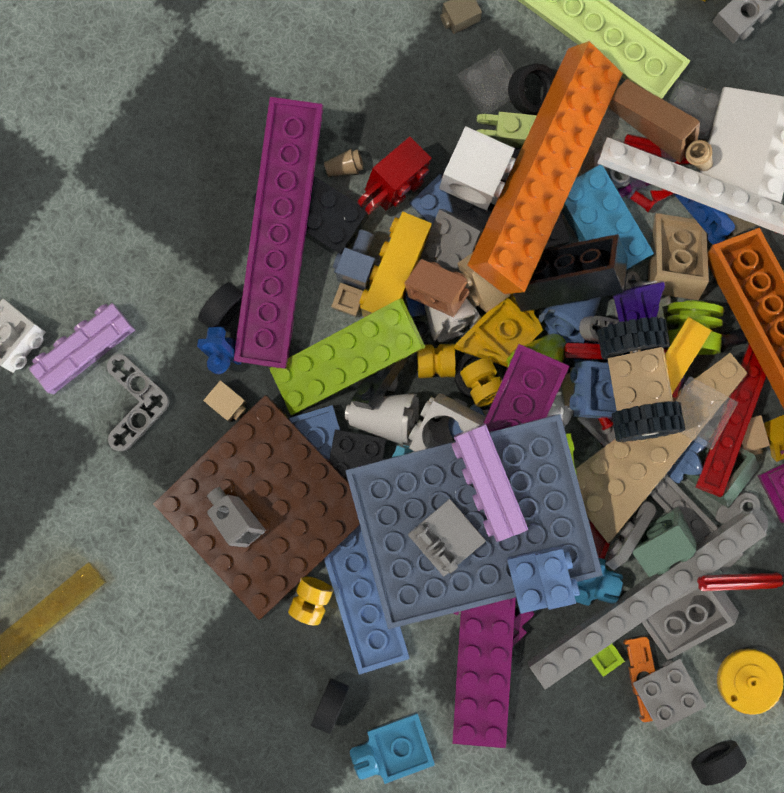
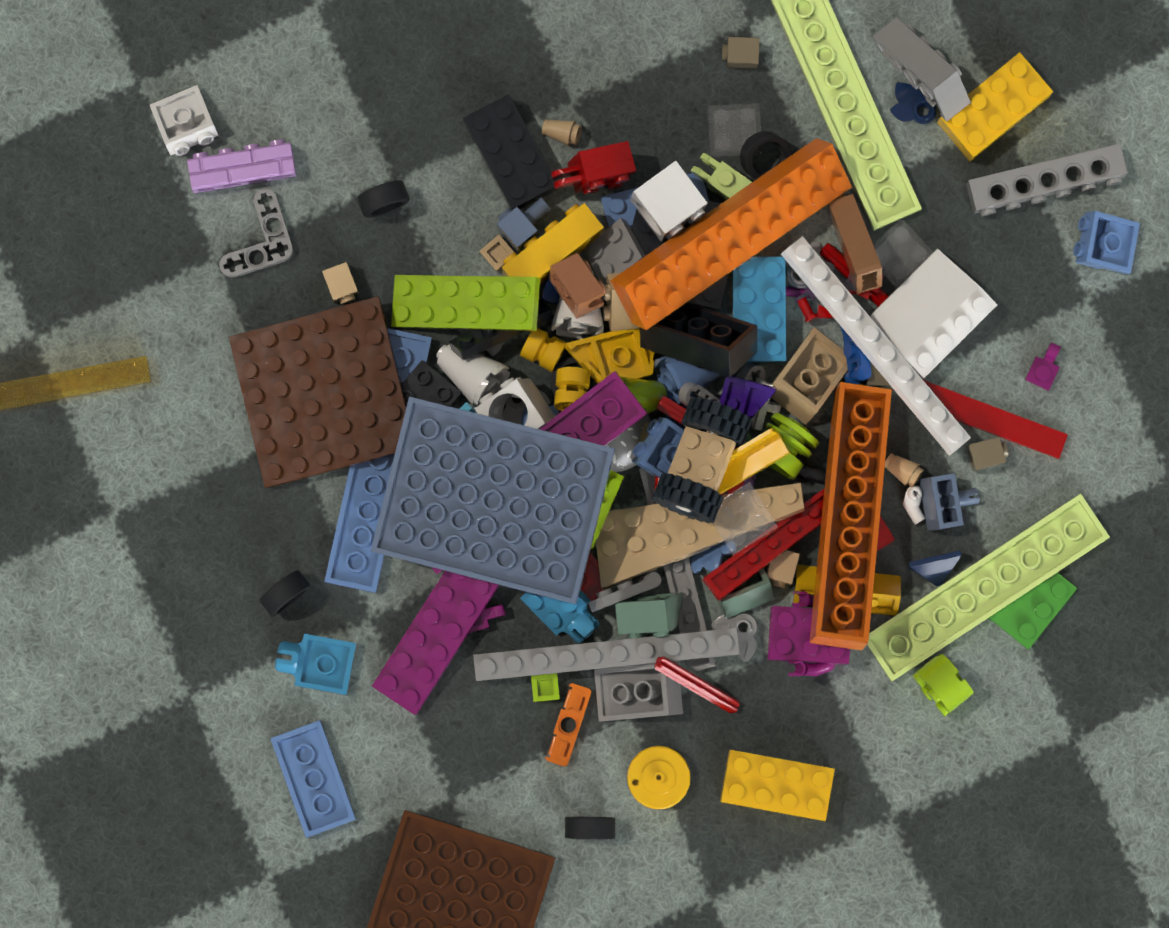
camera: 30 degrees right, 0 degrees up
blue hips [197,327,242,374] -> none
light grey torso [207,487,266,548] -> none
magenta plate [234,97,324,369] -> none
yellow wheel [288,576,334,626] -> none
light grey hinge [408,499,486,577] -> none
lavender brick [451,423,528,542] -> none
medium blue plate [507,545,580,614] -> none
light grey hinge [633,658,706,731] -> none
tan cone [686,140,713,171] -> none

